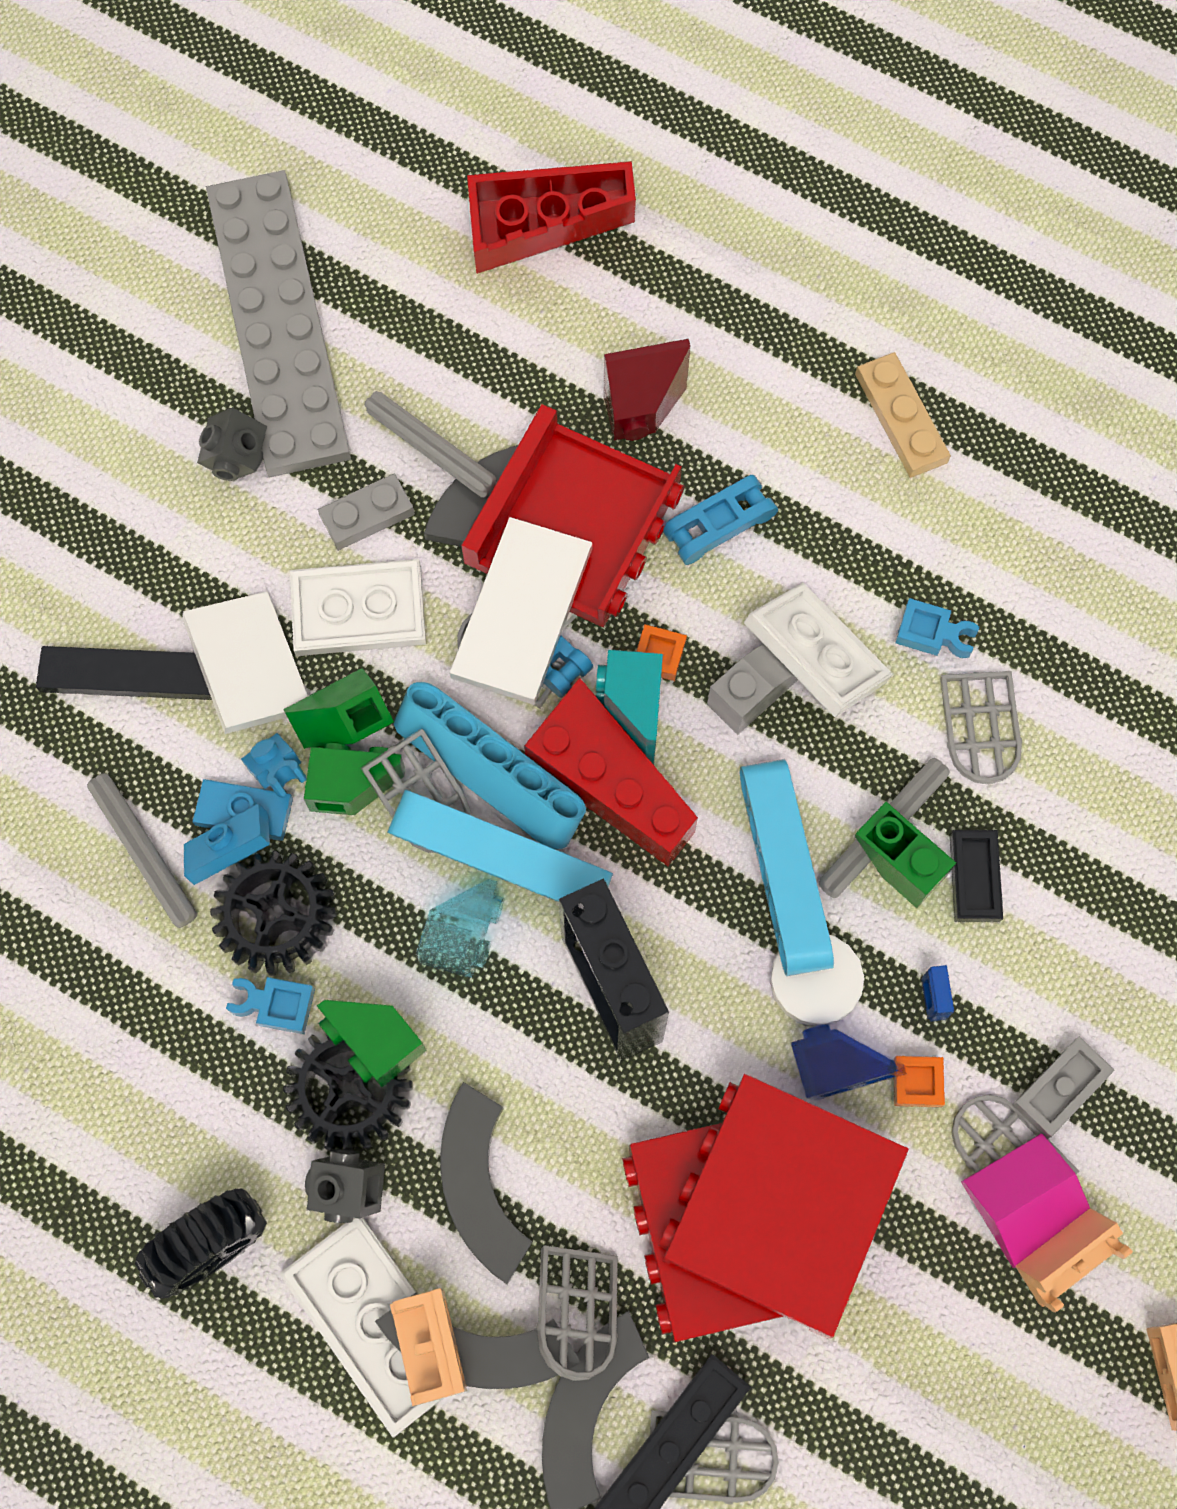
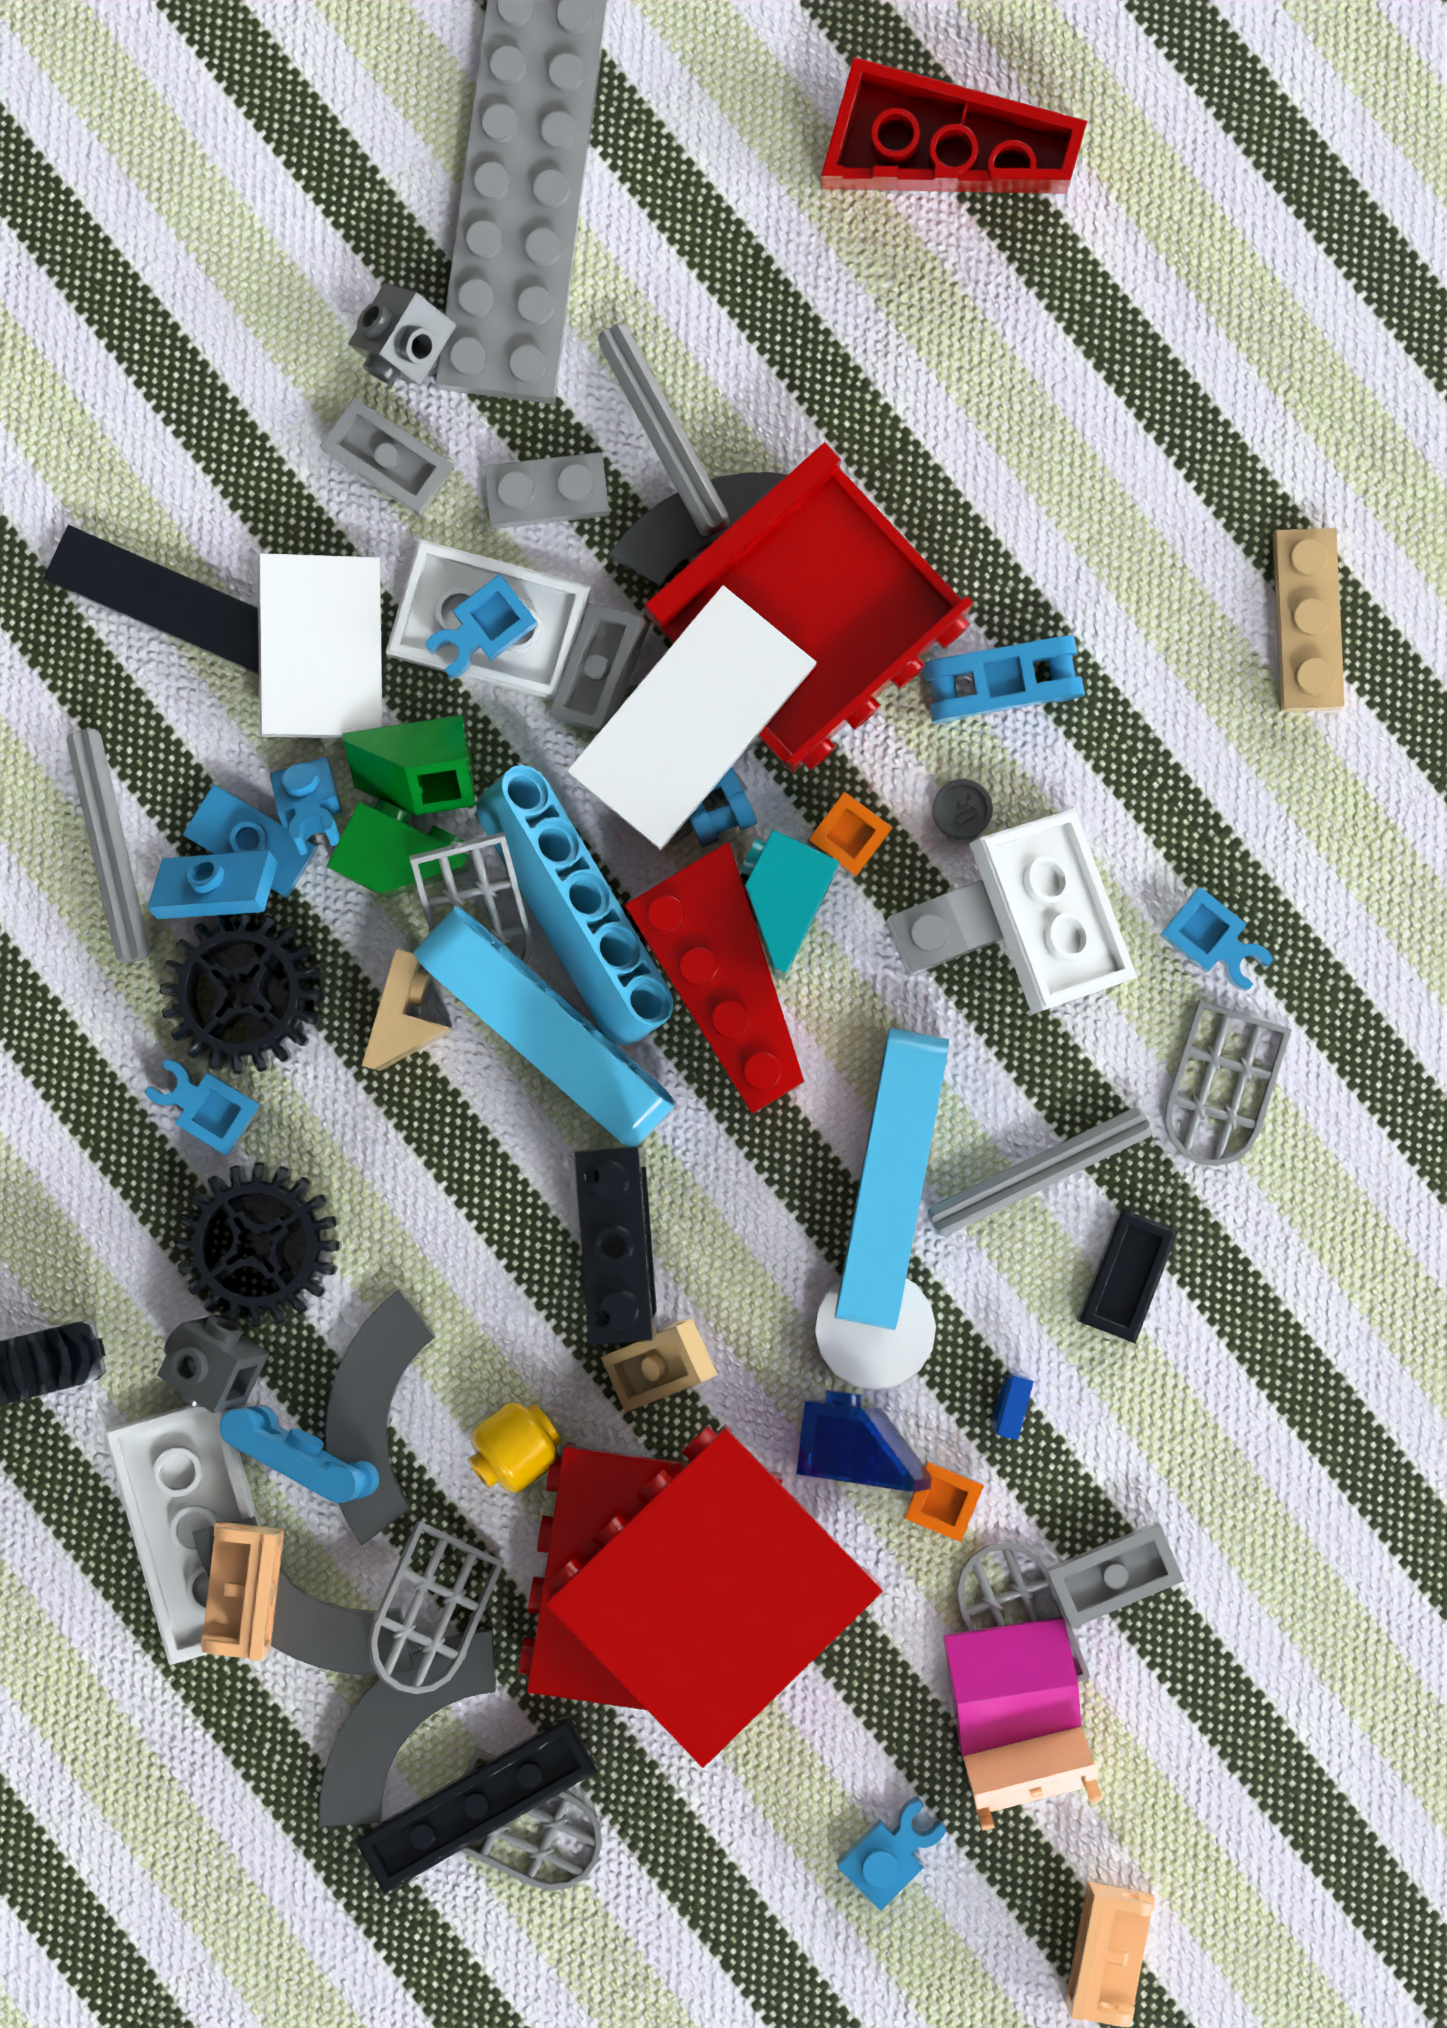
camera: 25 degrees right, 15 degrees up
green slope [317,1000,427,1088] -> none
clear light blue slope [416,879,504,978] -> none
dark red slope [603,338,691,441] -> none
green slope [855,802,956,908] -> none
none -> dark azure plate [219,1405,379,1503]
none -> light grey plate [320,397,454,517]
none -> tan slope [362,949,454,1071]
none -> dark azure plate [425,574,538,679]
none -> yellow head [467,1402,561,1493]
none -> light grey plate [549,603,650,733]
none -> tan slope [601,1318,718,1412]
none -> dark azure plate [837,1796,946,1911]
none -> dark grey piece [932,779,993,840]

